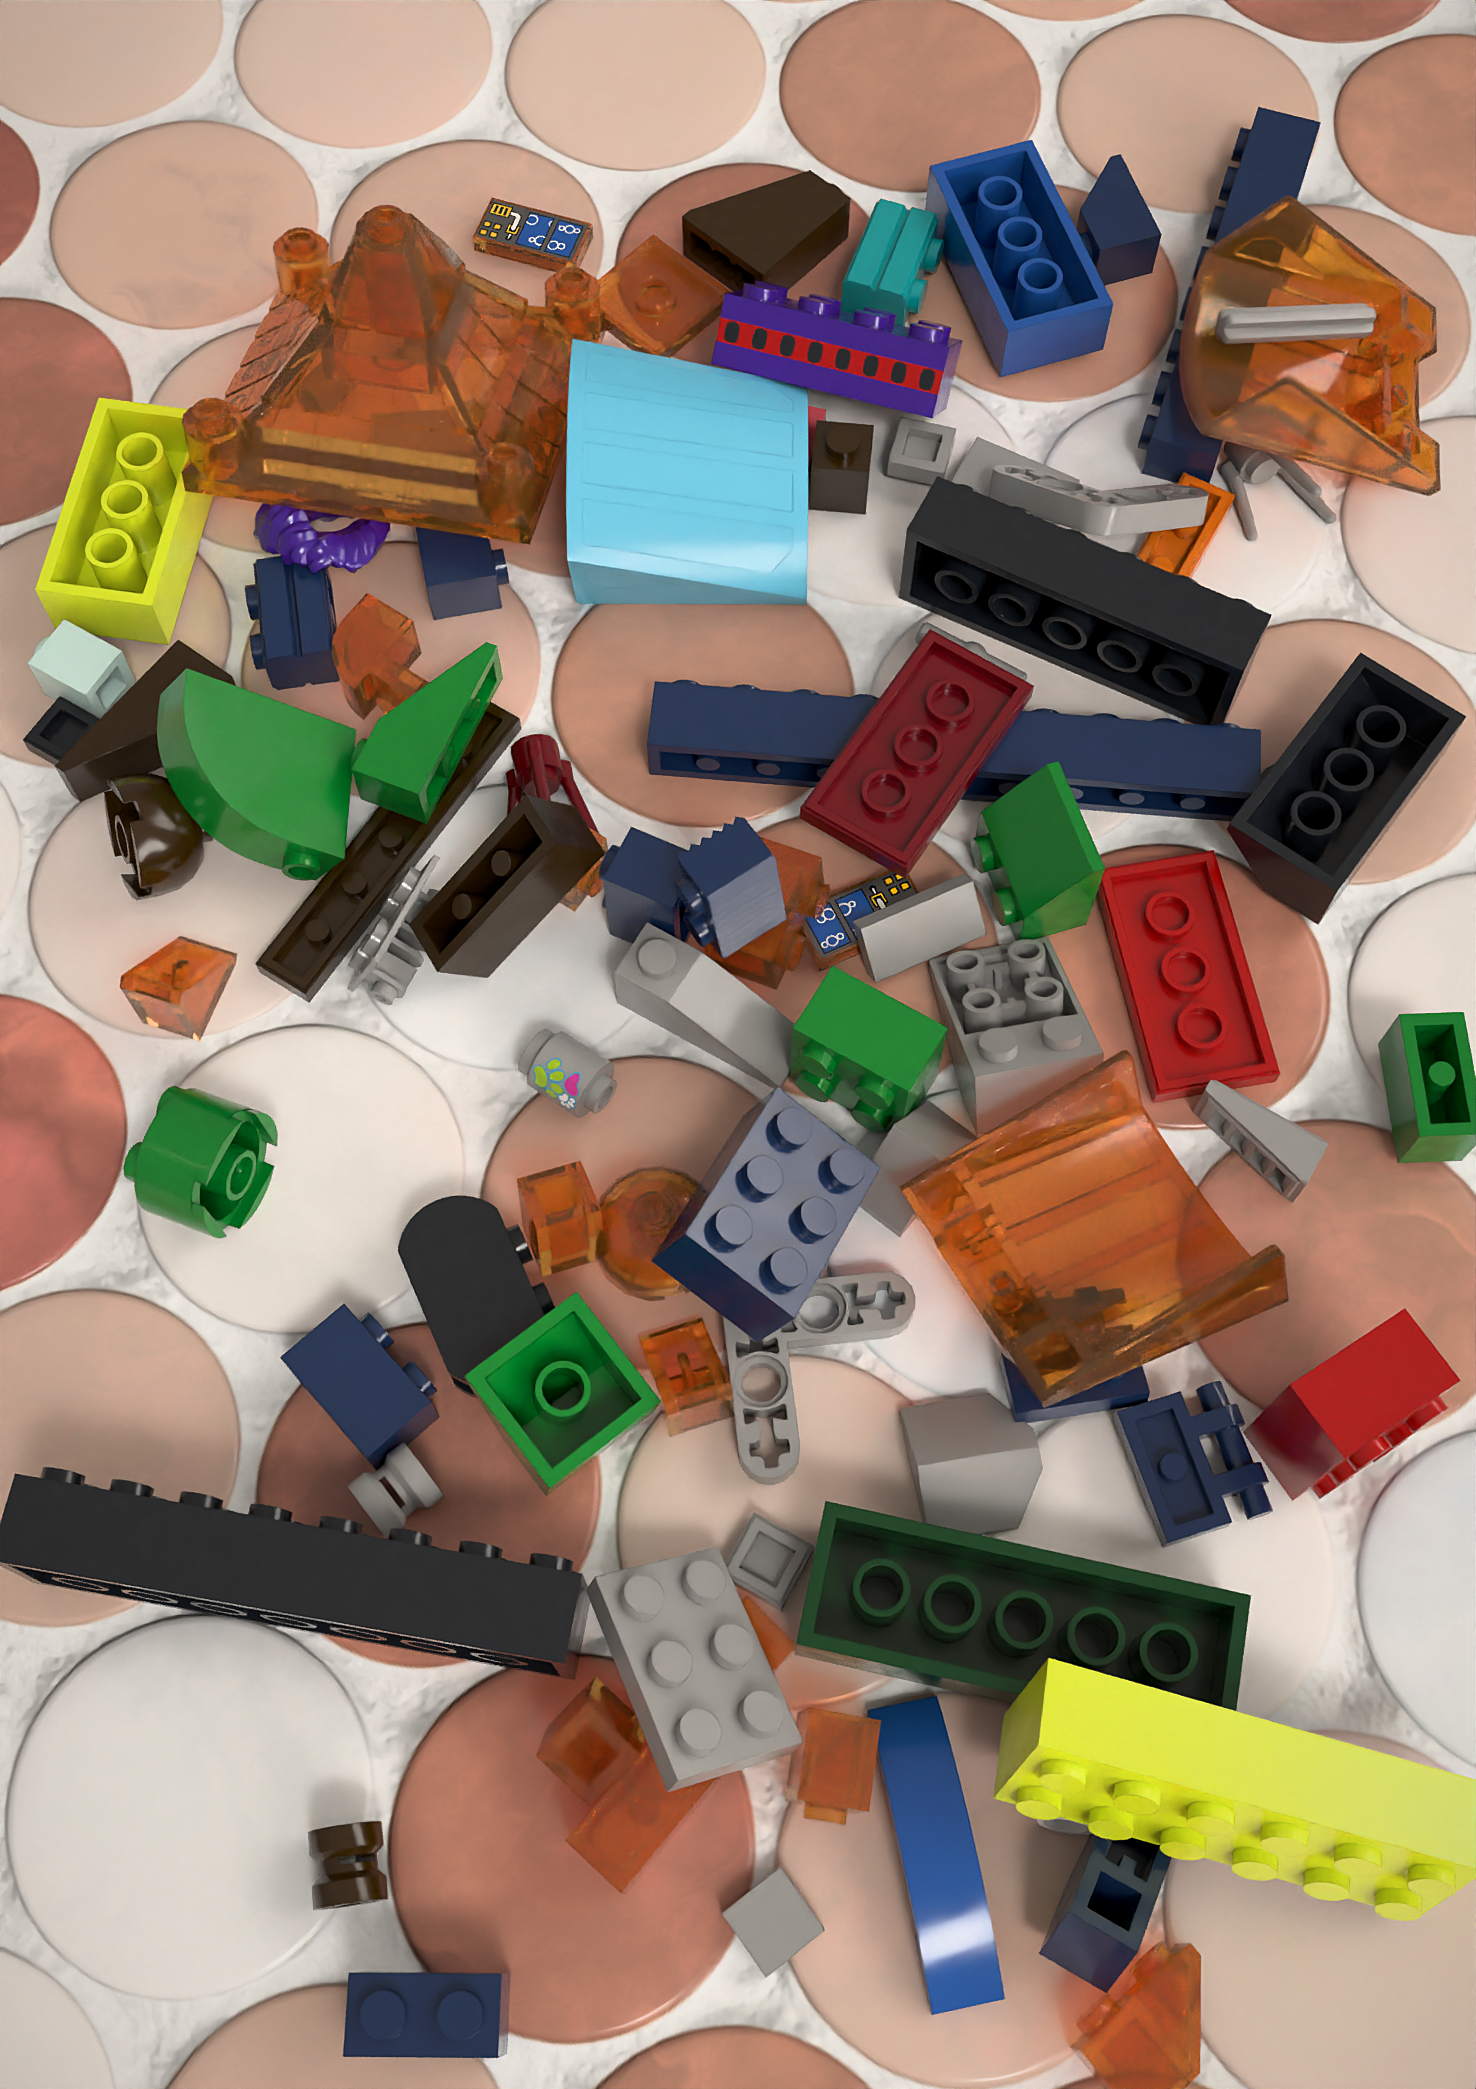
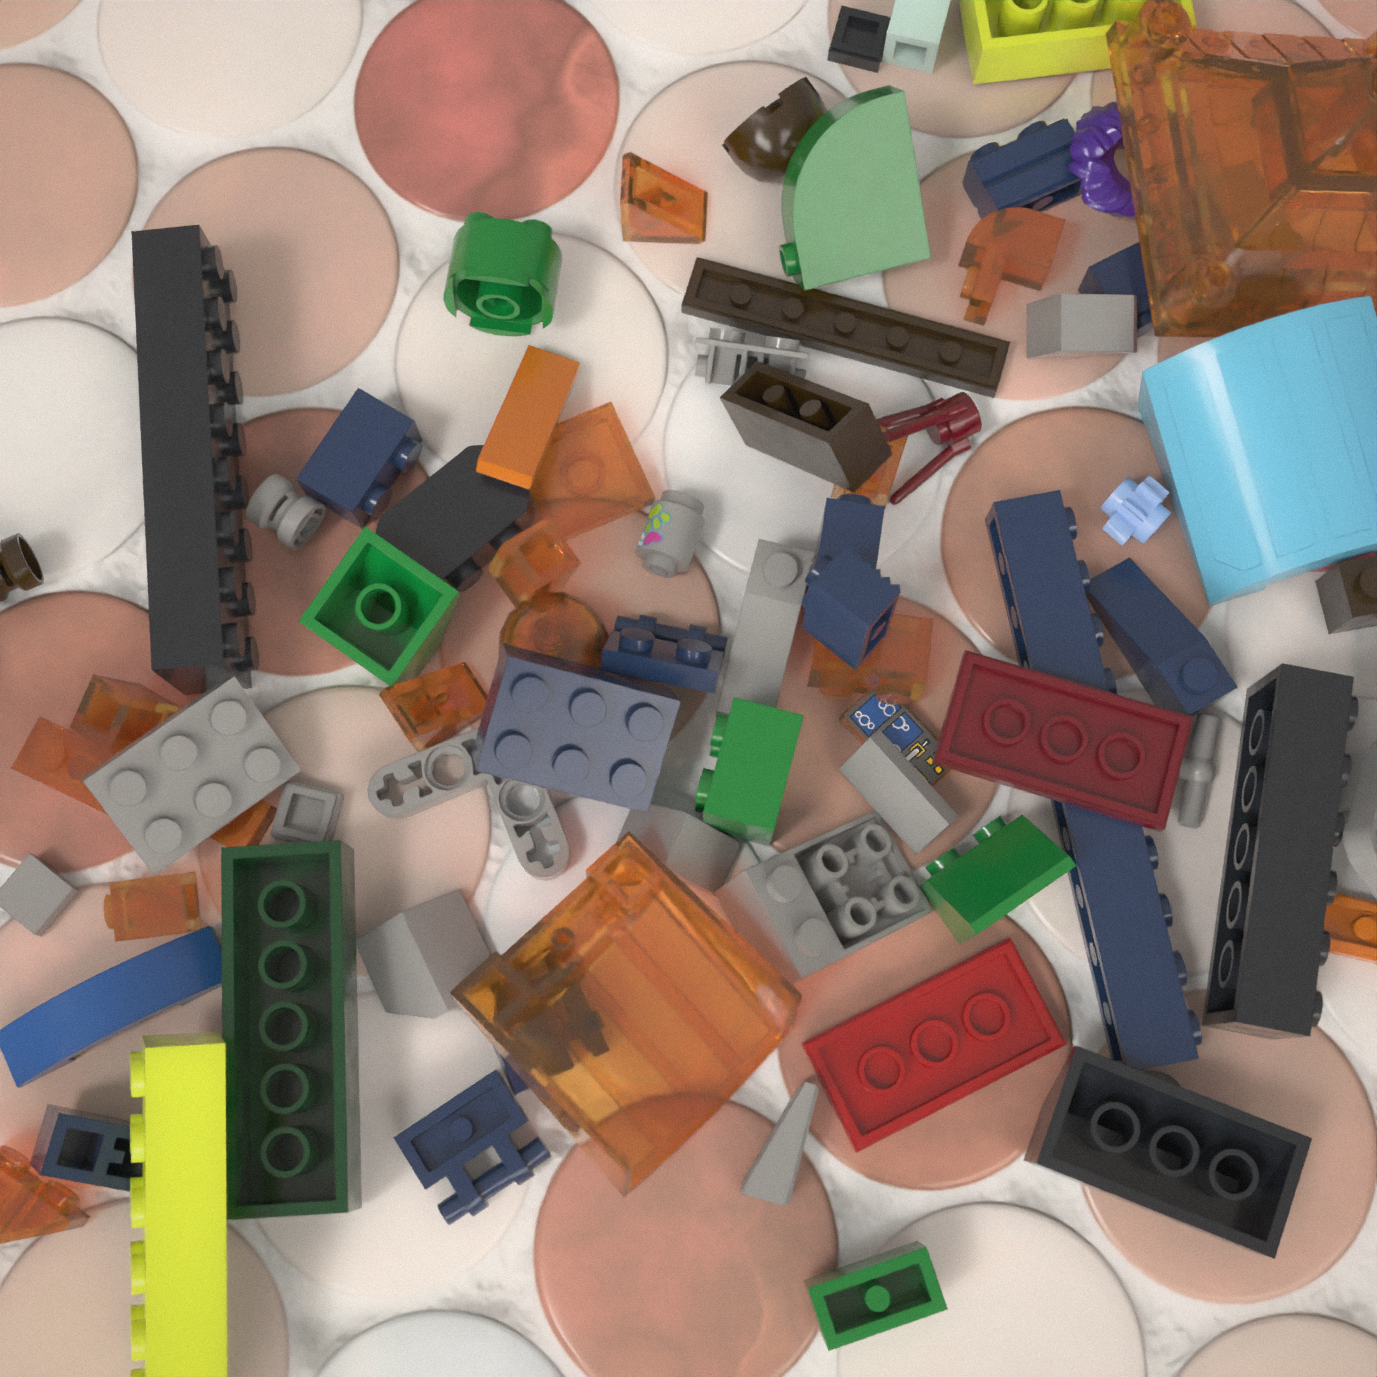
camera: 75 degrees right, 10 degrees up
dark brown slope [55,640,236,802] -> none
green slope [350,642,503,824] -> none
red brick [1243,1308,1461,1501] -> none
none -> orange tile [476,345,580,490]
none -> clear orange tile [531,401,655,546]
none -> dark blue plate [600,614,728,693]
none -> light grey slope [1026,293,1137,360]
none -> dark blue slope [1085,557,1238,717]
none -> light blue gear [1100,475,1171,546]

